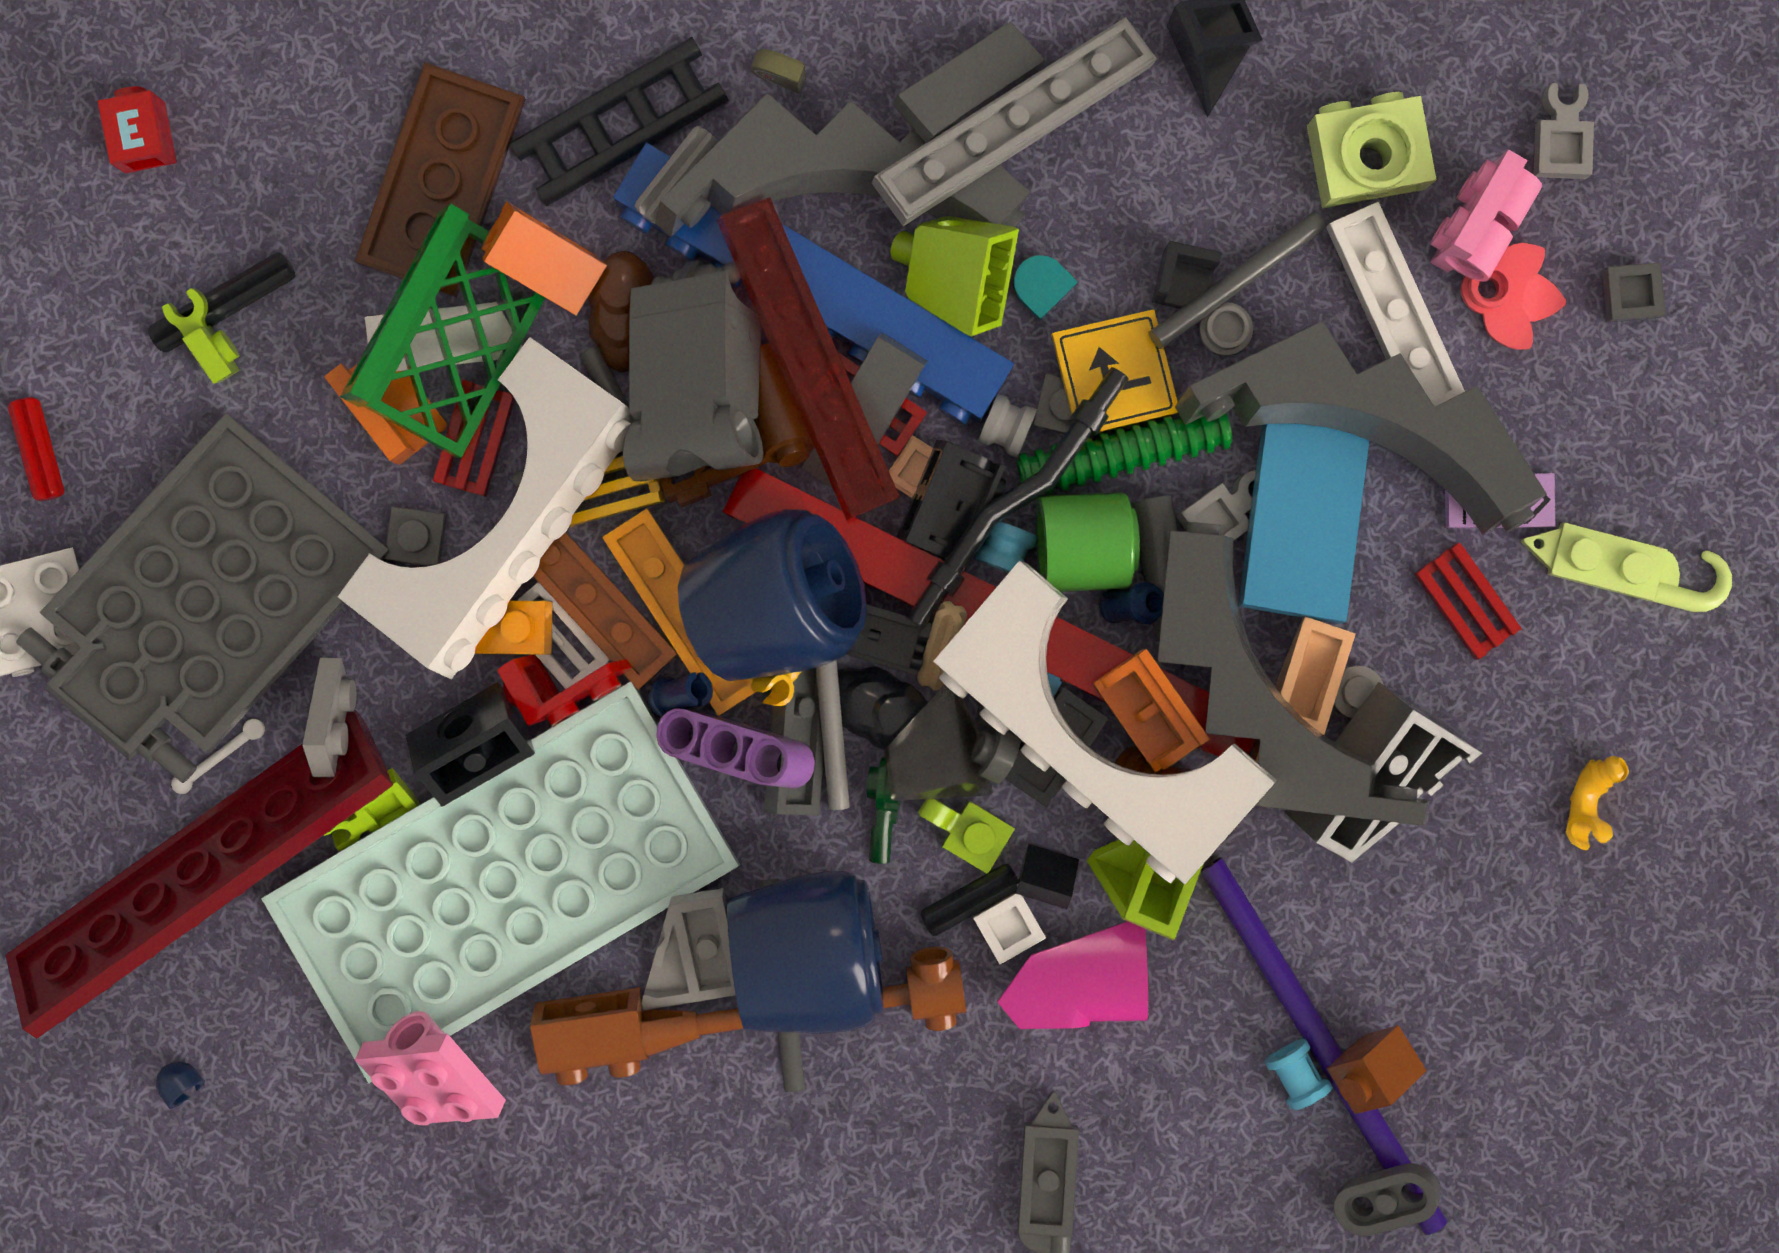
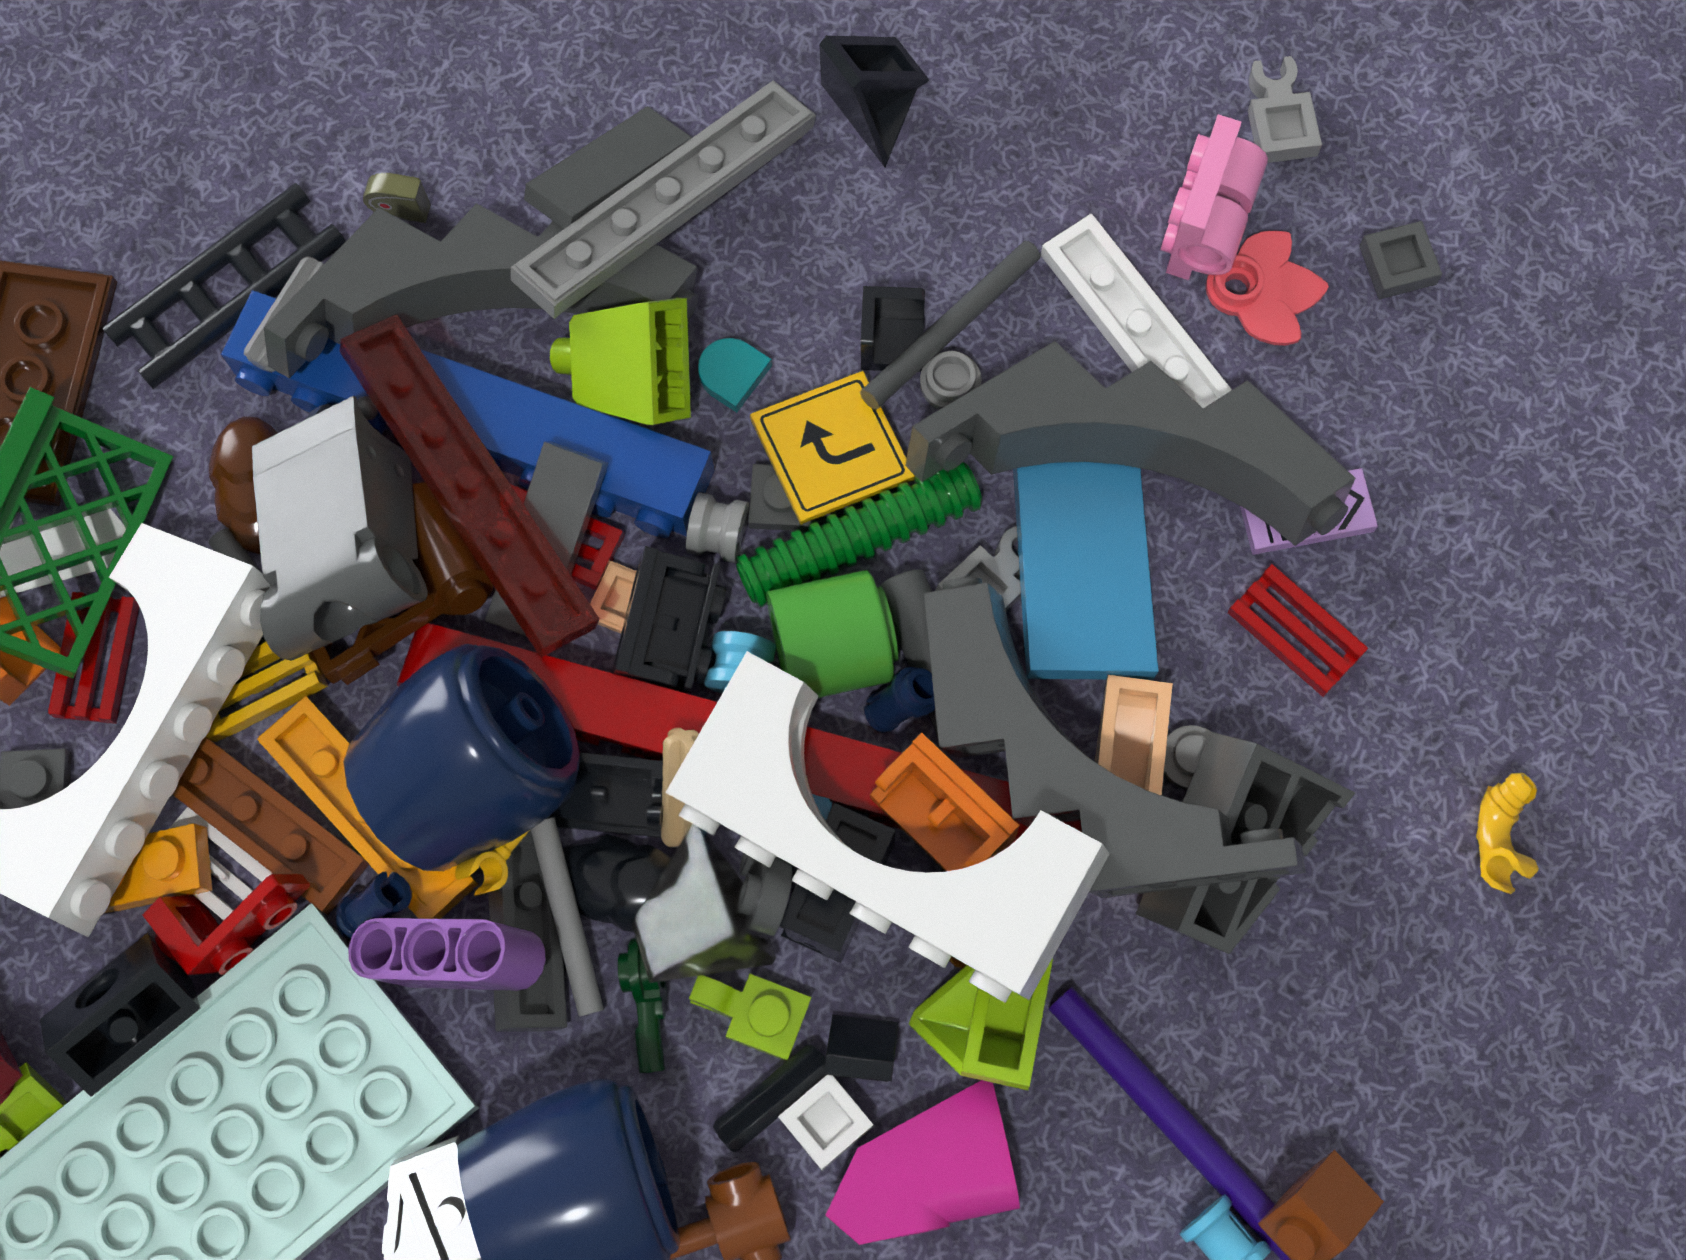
camera: 10 degrees left, 15 degrees down
orange hinge [481,201,607,316] -> none
black bar [906,367,1129,629] -> none
yellowish green brick [1307,92,1436,208] -> none
yellowish green plate [1521,523,1732,612] -> none

